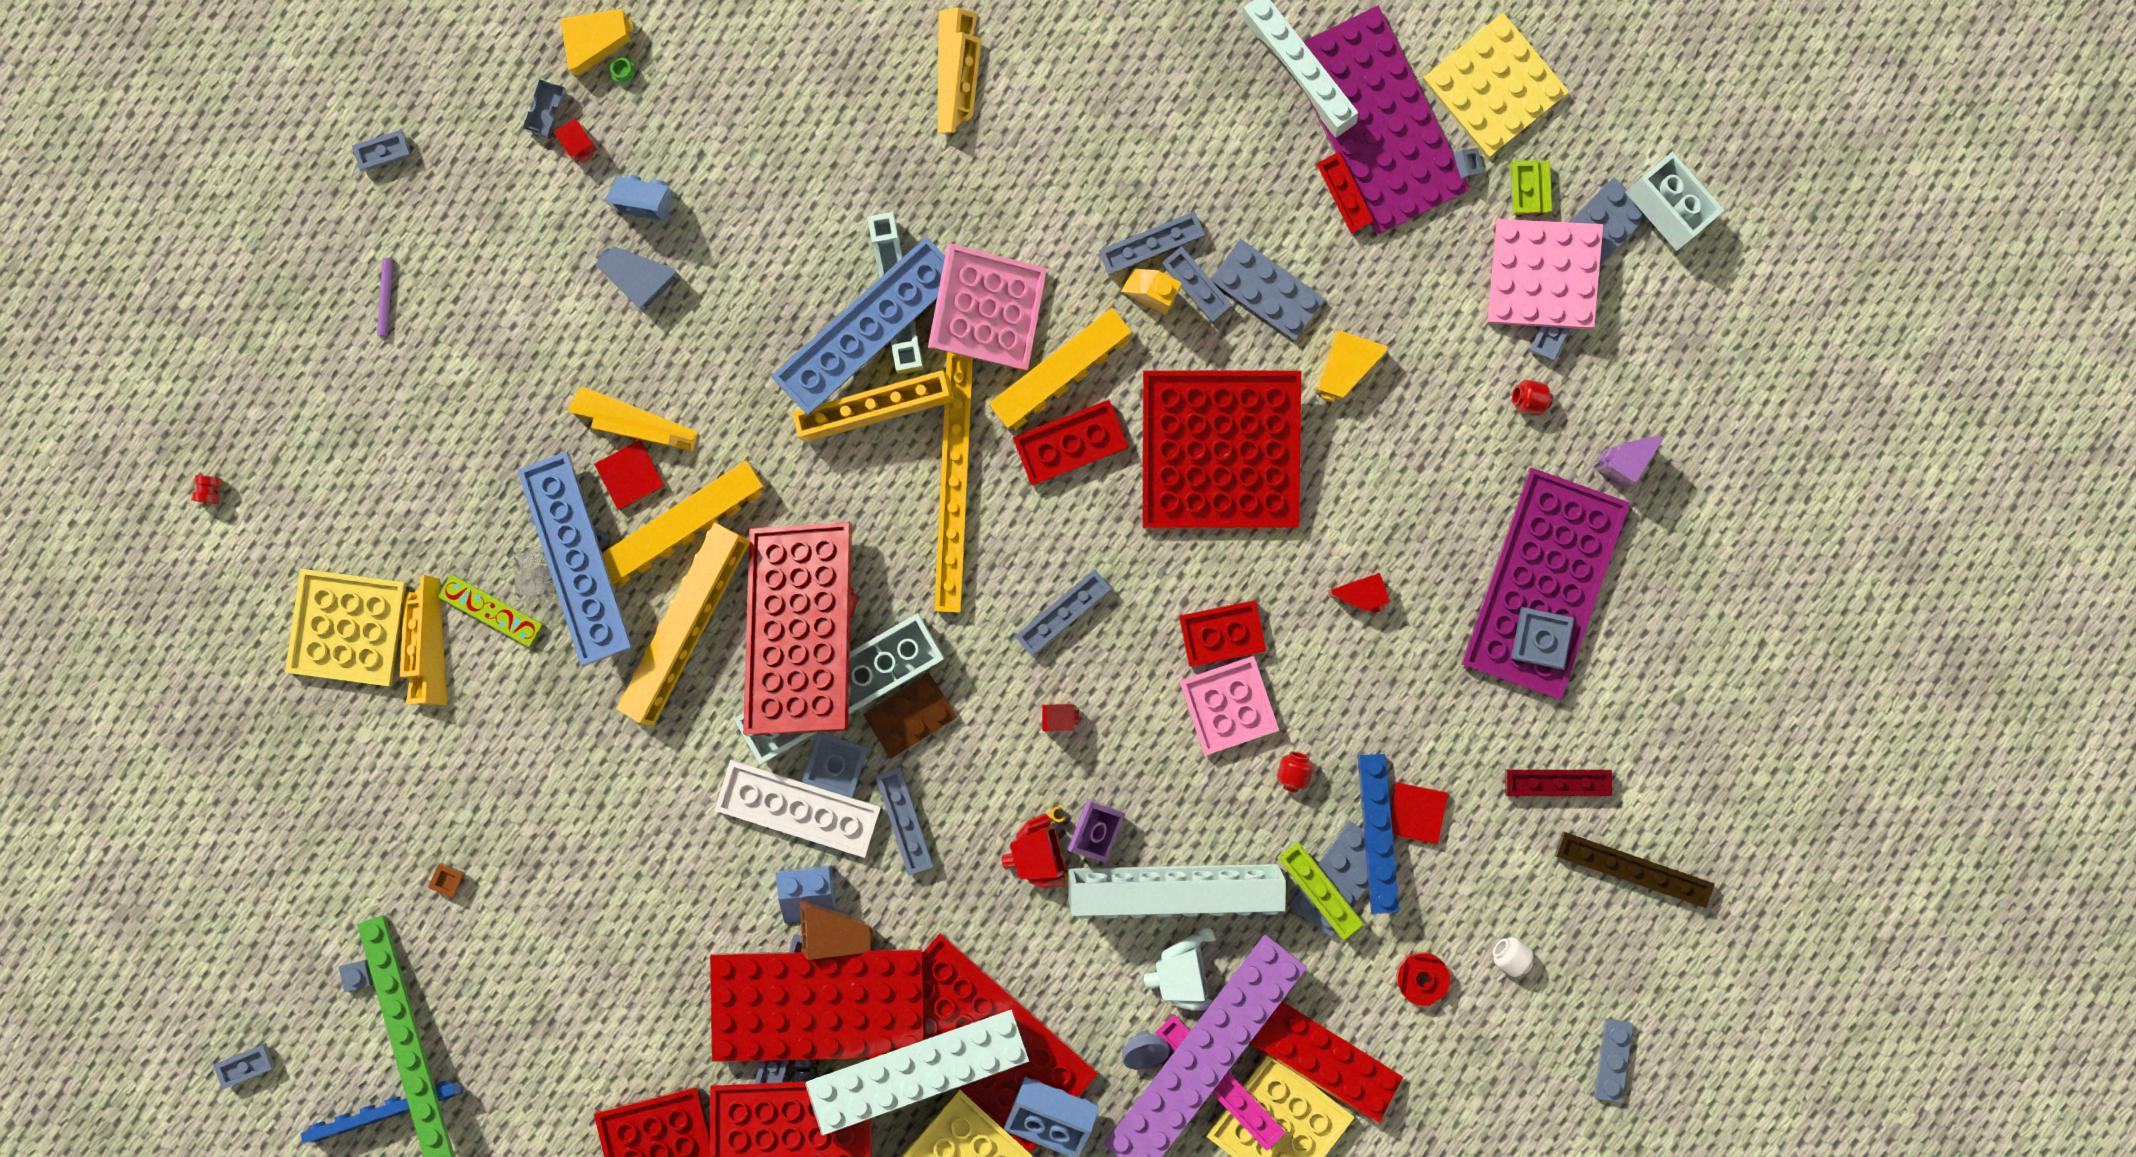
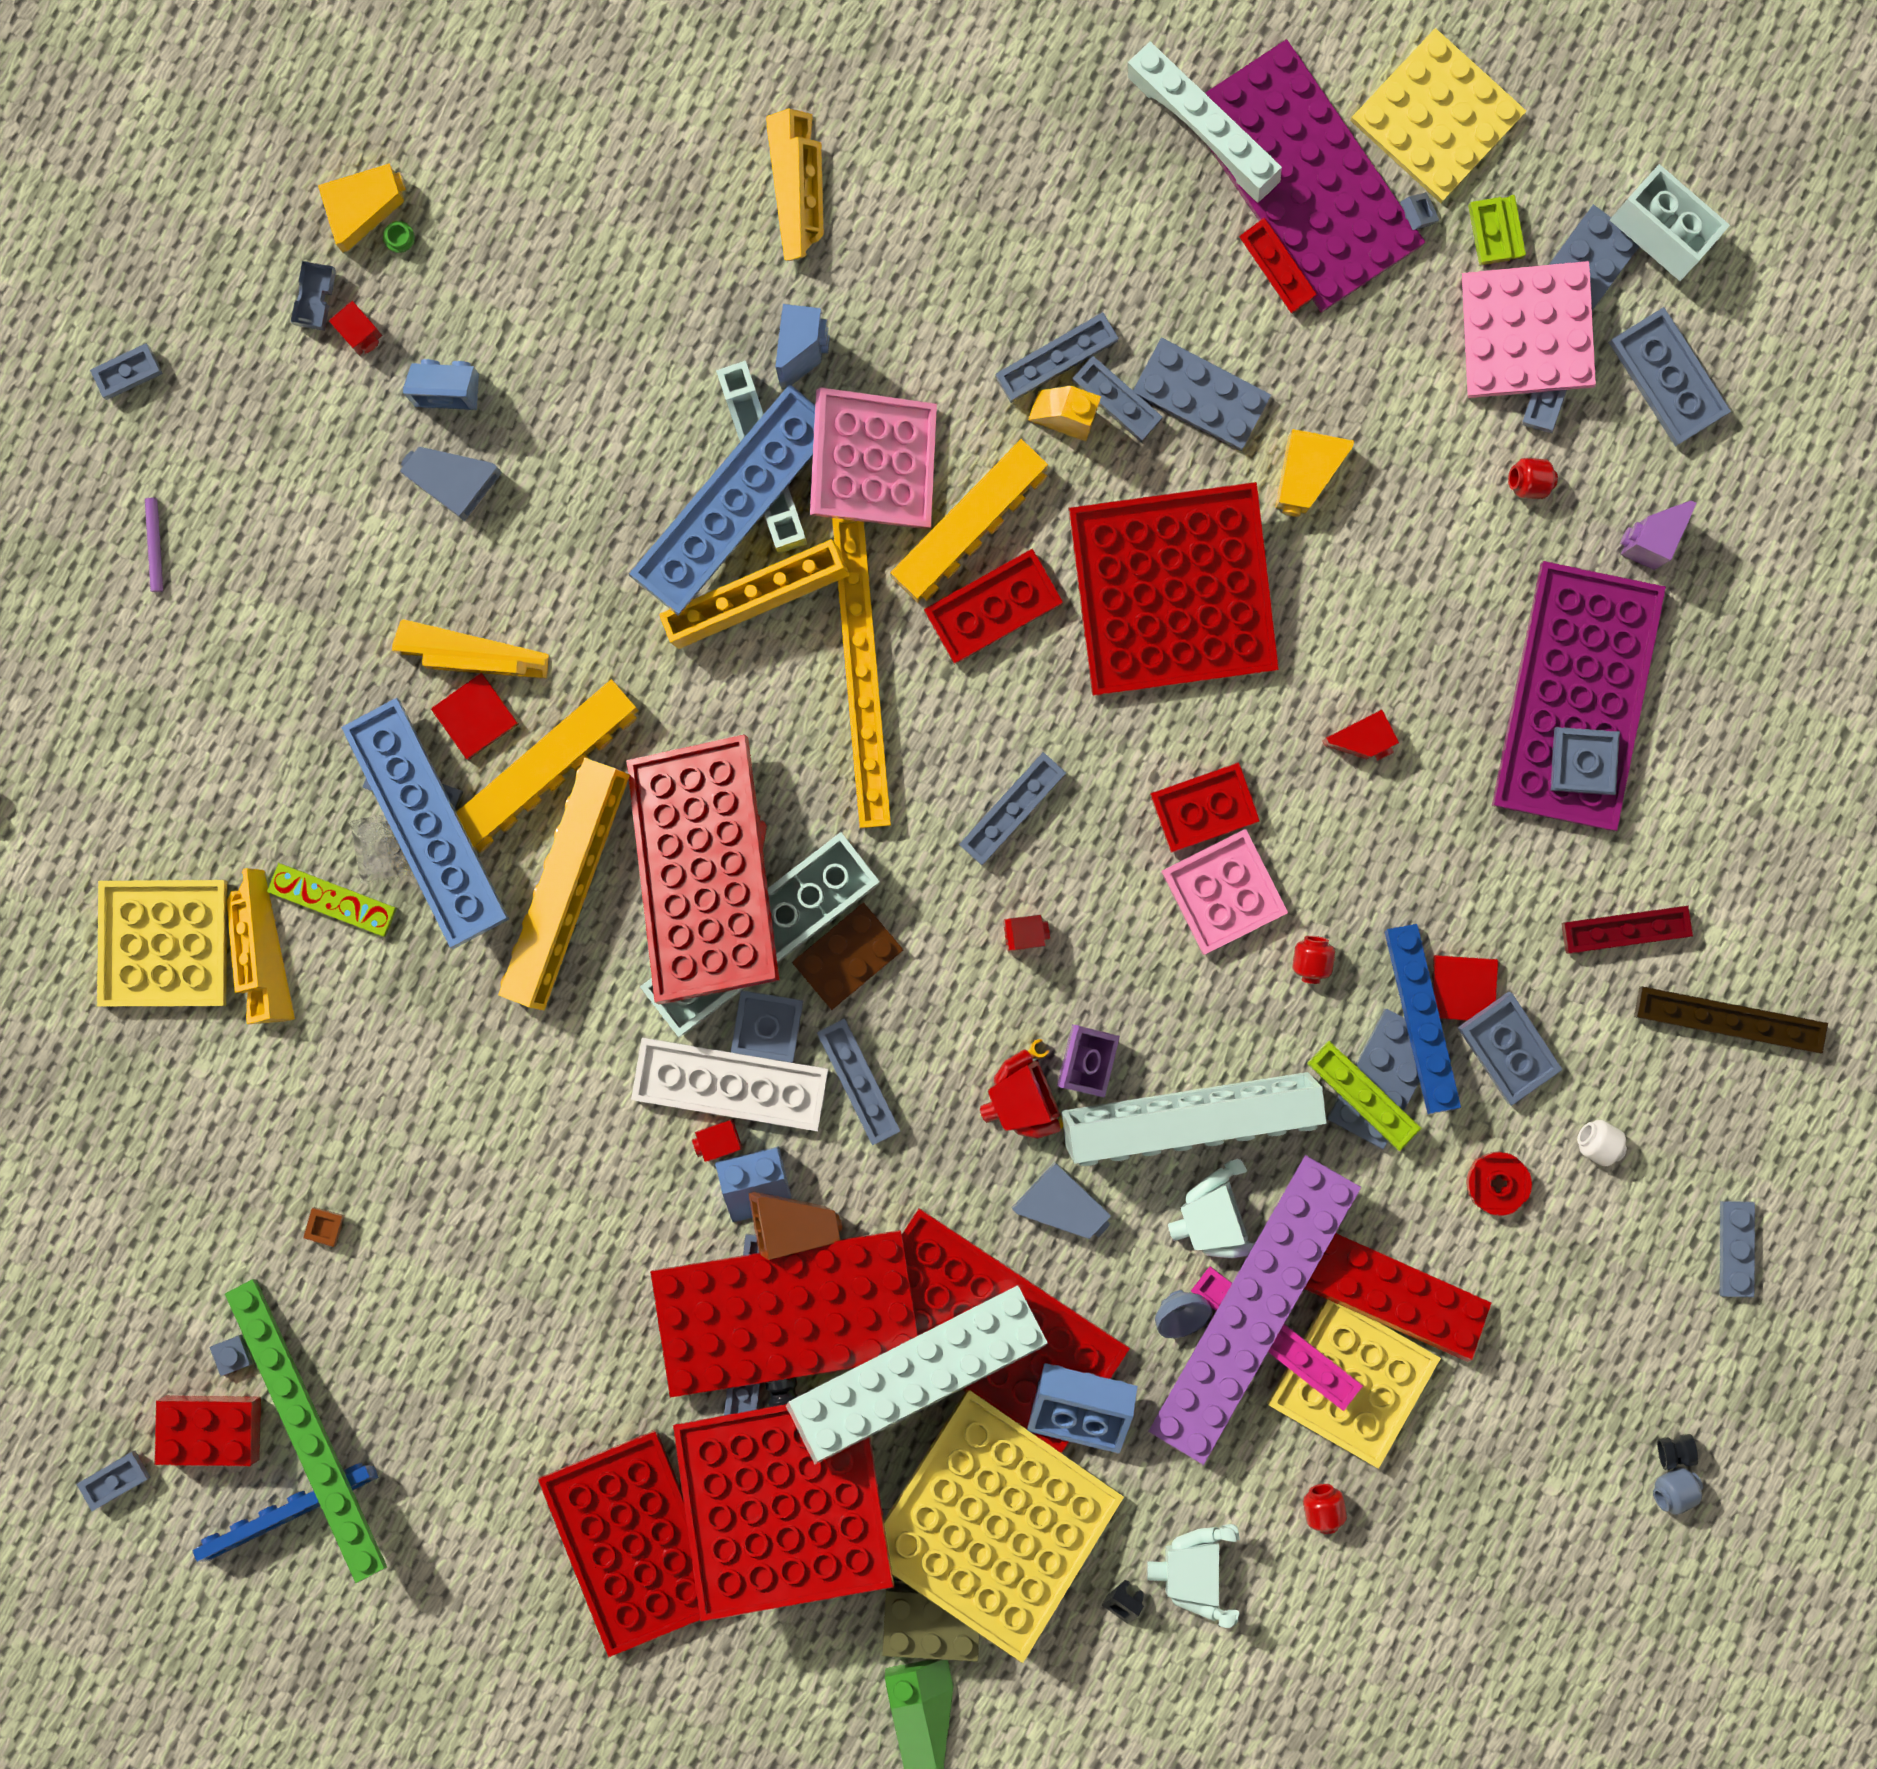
camera: 10 degrees left, 0 degrees up
none -> red brick [154,1395,261,1466]
none -> red brick [692,1119,743,1162]
none -> medium blue slope [775,304,830,389]
none -> sand blue slope [1012,1162,1111,1239]
none -> sand blue plate [1458,992,1562,1106]
none -> sand blue plate [1608,307,1731,447]

